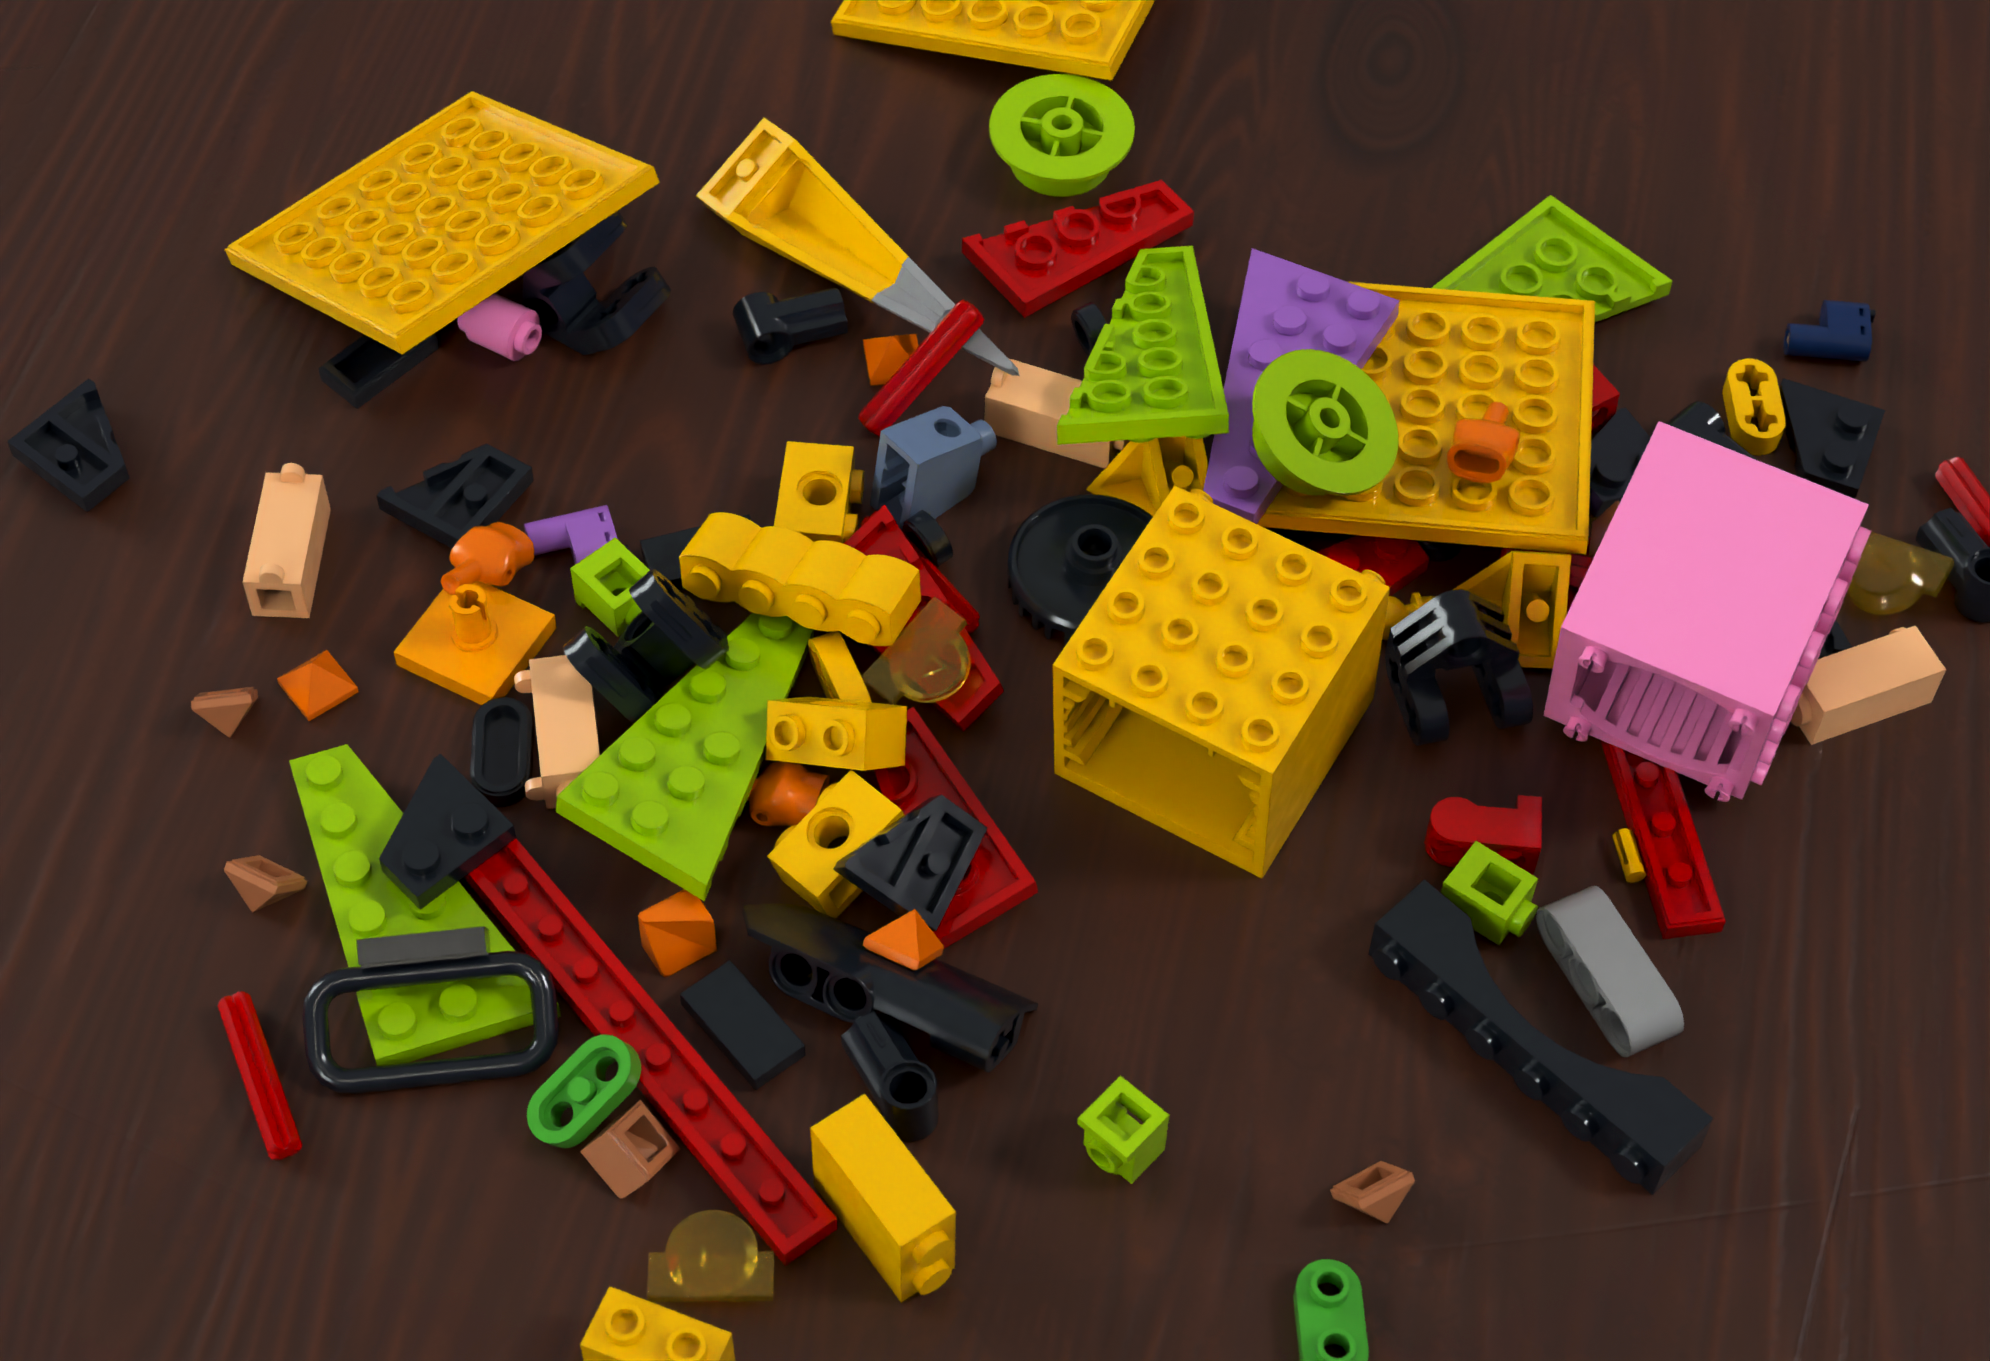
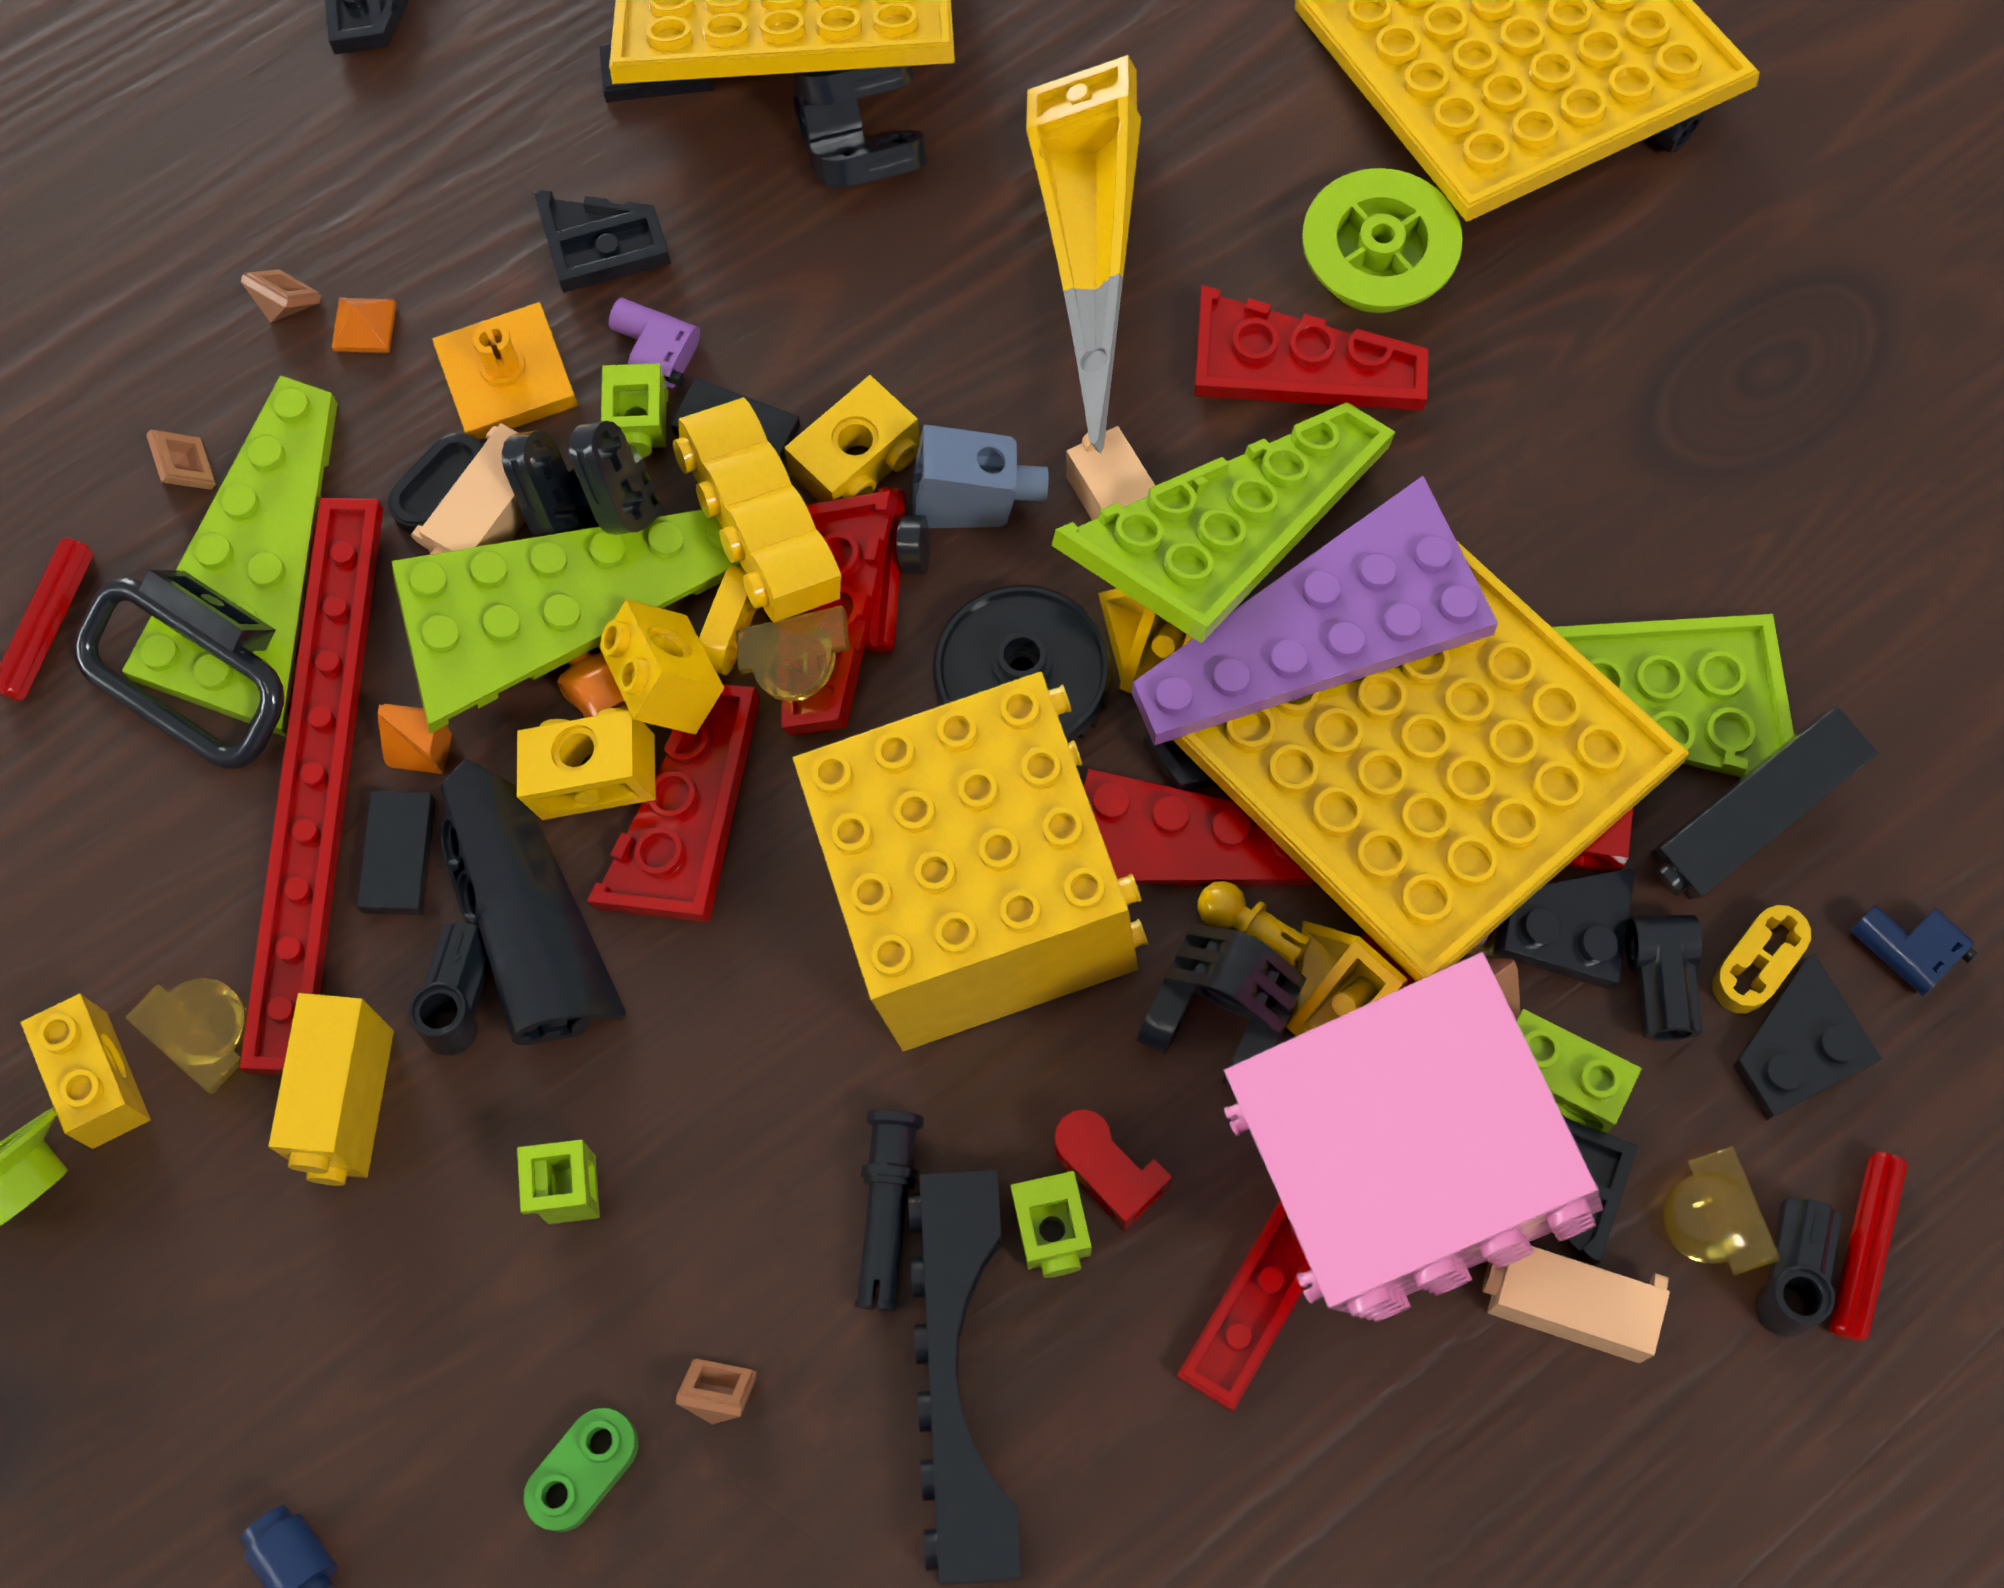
camera: 45 degrees right, 15 degrees up
light nougat brick [243,463,331,618] -> none
black wing [379,754,516,910] -> none
orange piece [441,522,535,595] -> none
bright pink brick [458,293,542,361] -> none
bright green plate [527,1035,641,1148] -> none
nougat slope [580,1100,681,1198] -> none
black piece [732,288,848,365] -> none
black wing [833,795,987,931] -> none
red axle [858,300,984,436] -> none
orange slope [862,909,944,971] -> none
orange slope [863,334,918,386] -> none
black tile [1071,302,1107,356] -> none
lime piece [1252,349,1399,496] -> none
orange piece [1447,402,1520,483] -> none
light grey beam [1536,886,1684,1057] -> none
yellow piece [1612,828,1646,883] -> none
none -> black pin [854,1110,924,1312]
none -> black brick [1650,706,1879,900]

